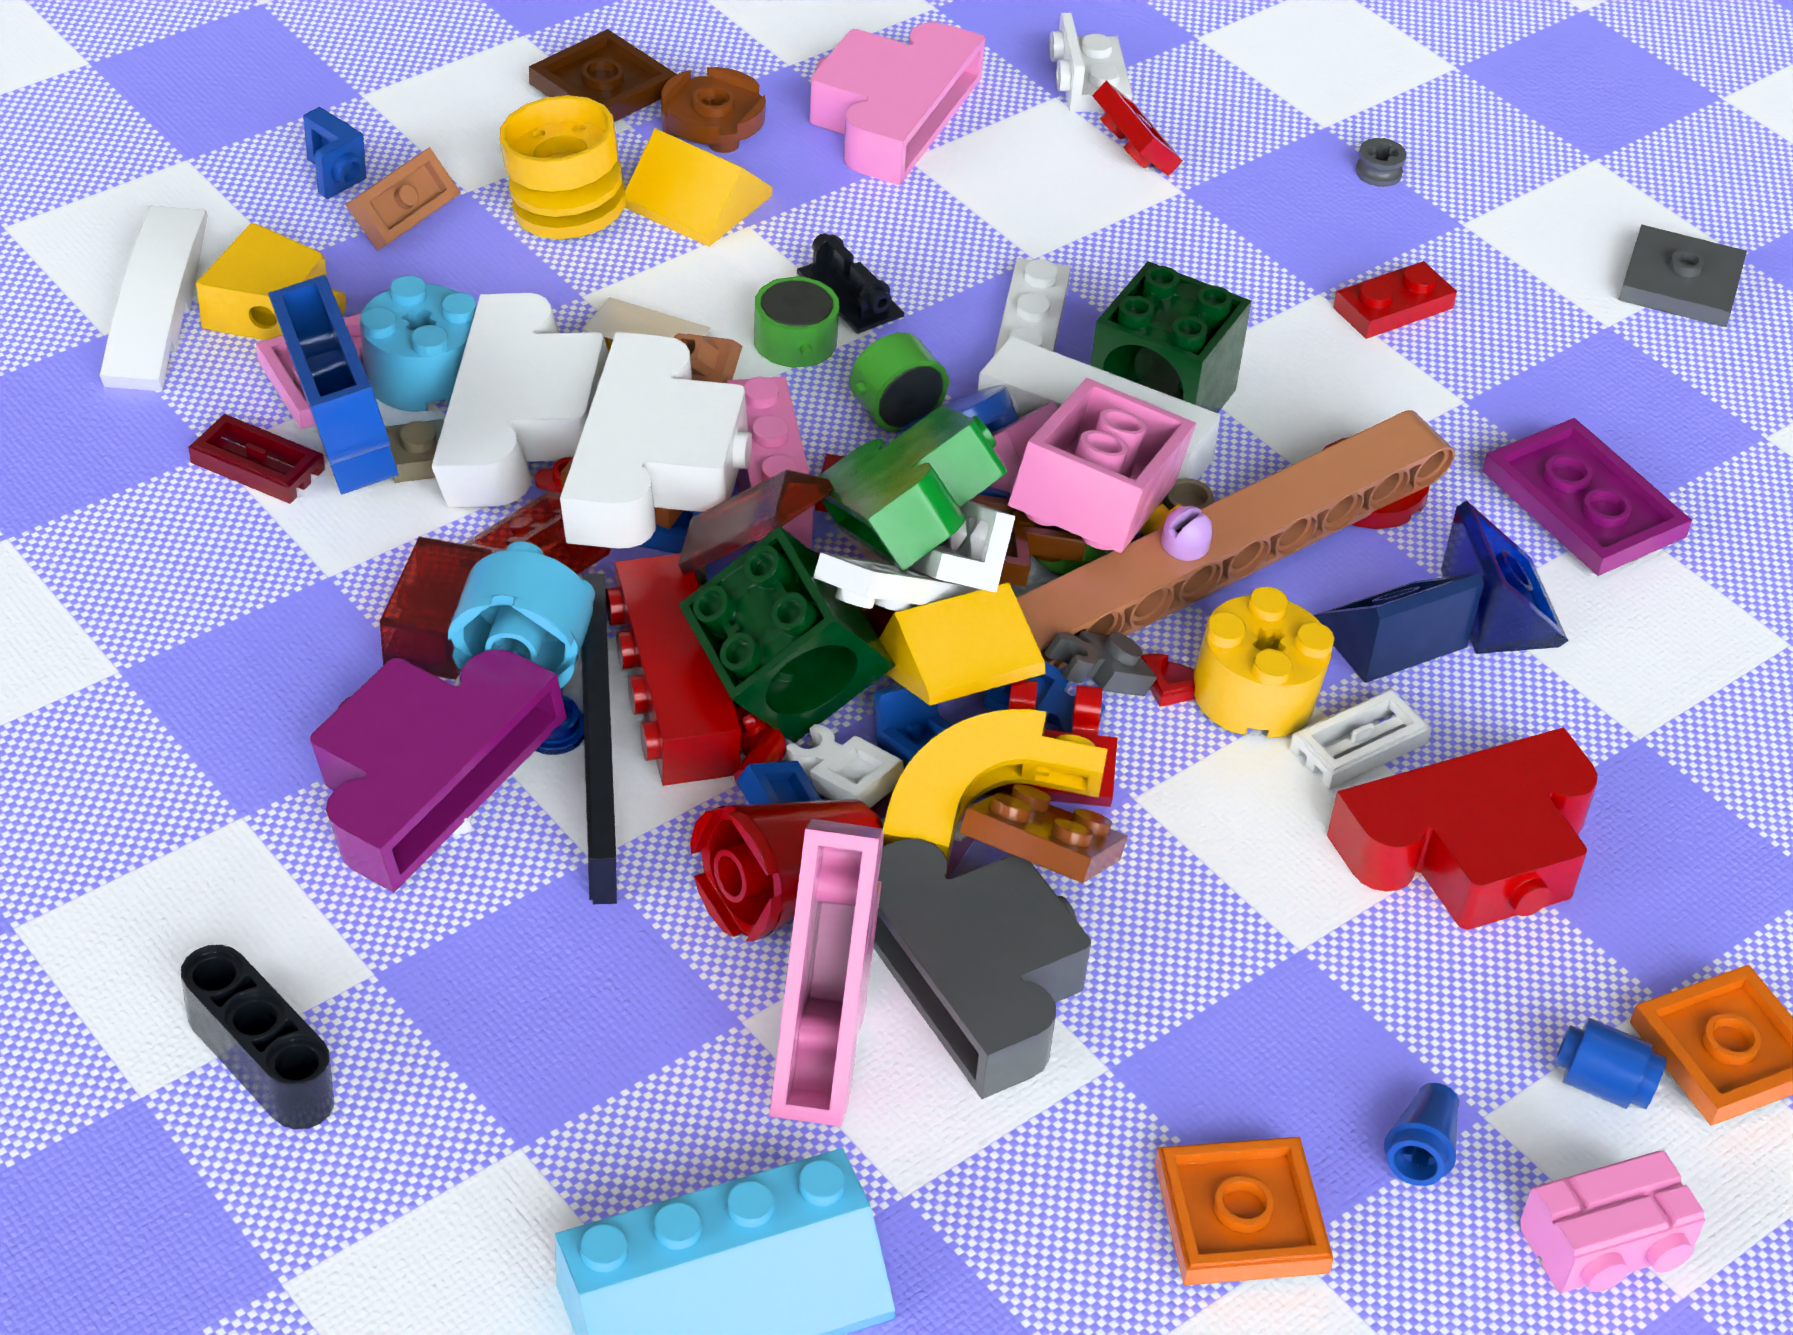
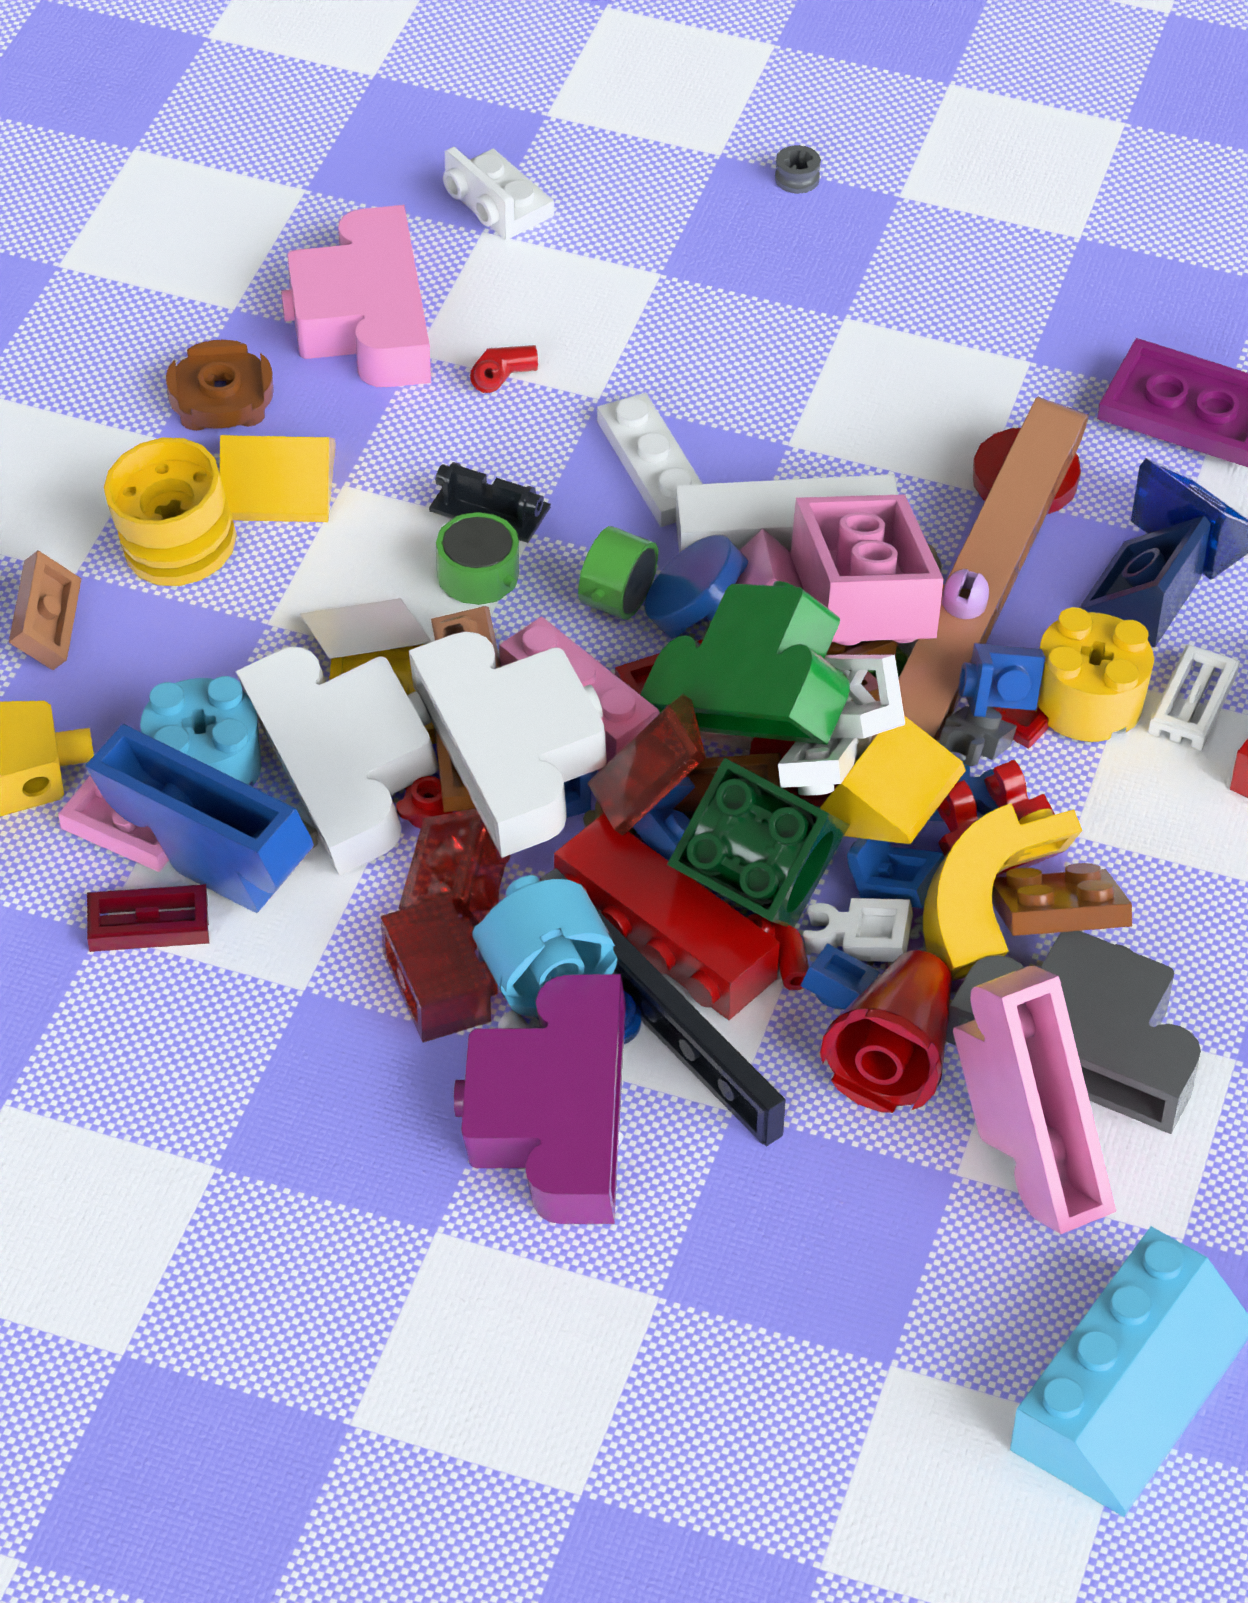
camera: 30 degrees left, 5 degrees up
black beam [181,945,334,1130] -> none
reddish brown plate [529,29,677,122] -> none
dark green brick [1090,261,1252,413] -> none
red plate [1092,80,1183,176] -> none
red plate [1333,261,1457,339] -> none
dark grey plate [1619,224,1747,327] -> none
none -> red arm [470,345,538,393]
none -> blue bracket [959,643,1045,717]

